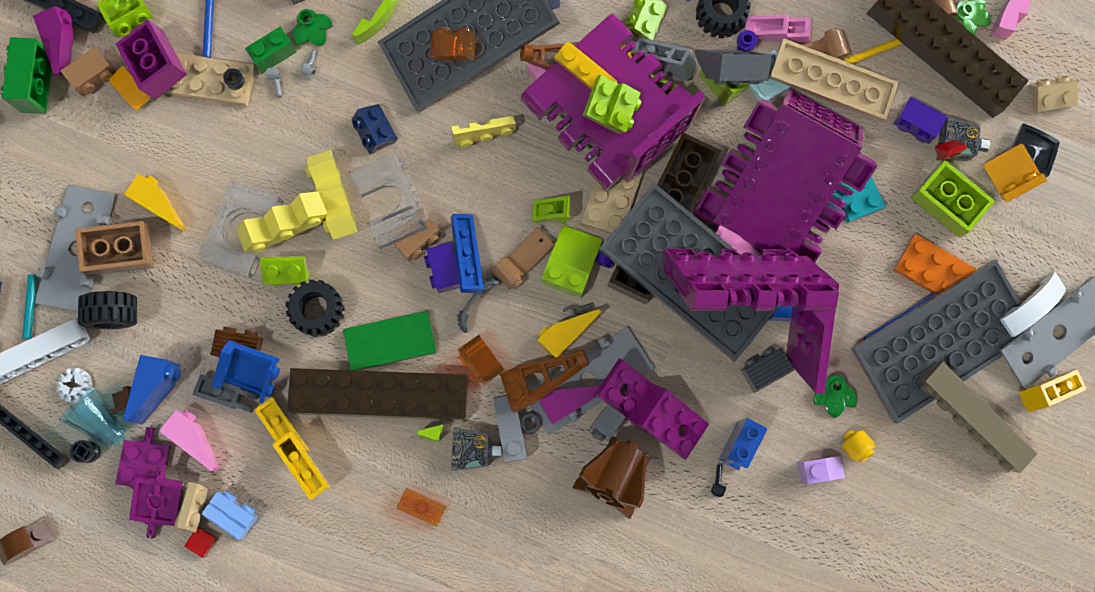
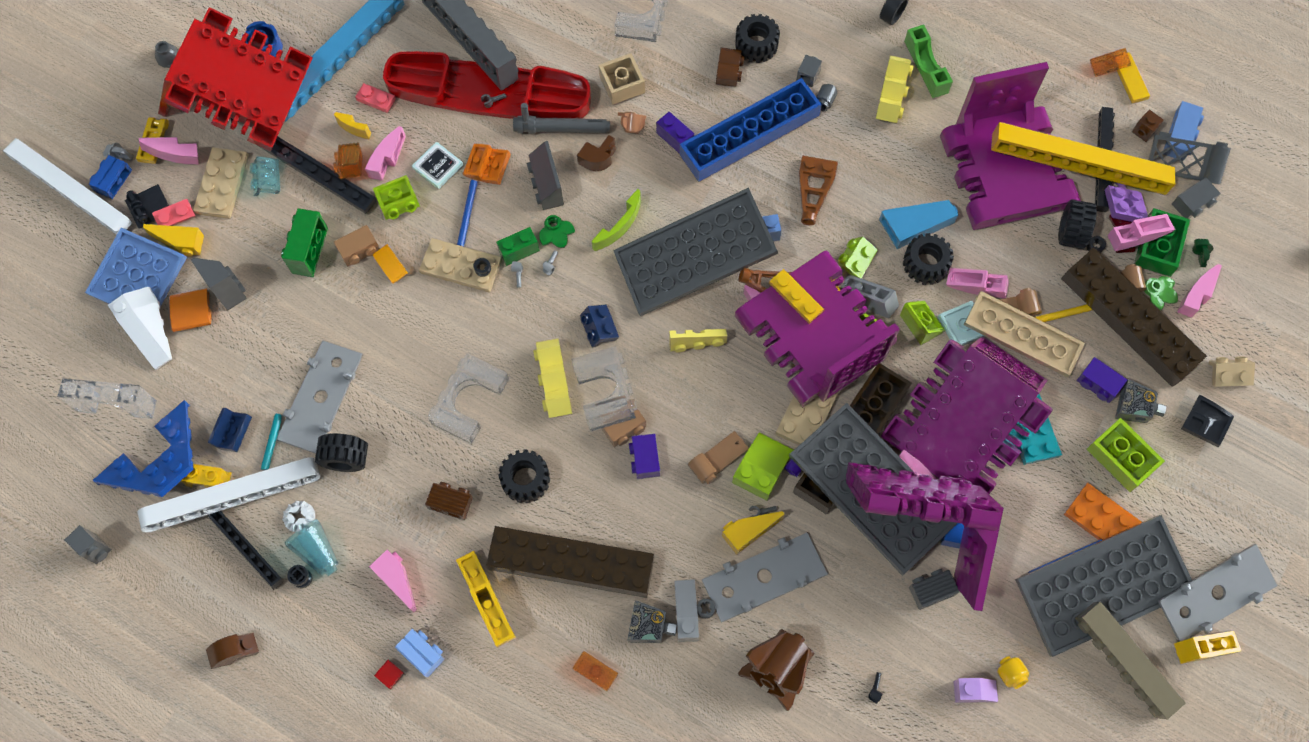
camera: 15 degrees right, 10 degrees down
magenta slope [33,6,73,78] -> none
medium nougat brick [75,221,154,276] -> none
reddish brown panel [110,386,131,416] -> none
magenta brick [115,19,187,99] -> none
magenta plate [115,427,171,503] -> none
blue slope [123,355,181,425] -> none
yellow slope [124,173,186,232] -> none
magenta plate [129,463,183,539] -> none
tan bracket [174,482,208,533] -> none
dark grey hinge [192,374,259,413] -> none
blue panel [212,340,280,404] -> none
light yellow brick [236,191,327,253] -> none
lime bracket [260,256,310,286] -> none
green tile [343,311,437,371] -> none
lime slope [417,425,444,442] -> none
clear orange brick [430,27,477,61] -> none
blue plate [450,214,484,293] -> none
dark grey piece [457,278,501,333] -> none
clear orange brick [457,335,505,386] -> none
dark orange plate [500,349,590,413] -> none
lime slope [532,196,570,224] -> none
magenta slope [538,386,600,425] -> none
lime plate [582,75,641,134] -> none
dark grey brick [590,404,625,442] -> none
magenta bracket [594,358,709,460] -> none
dark grey slope [695,50,772,85] -> none
blue panel [718,418,767,470] -> none
dark purple hose [736,30,758,51] -> none
green plate [814,375,857,418] -> none
red slope [935,140,967,161] -> none
light orange bracket [983,144,1047,203] -> none
white slope [1000,271,1066,337] -> none

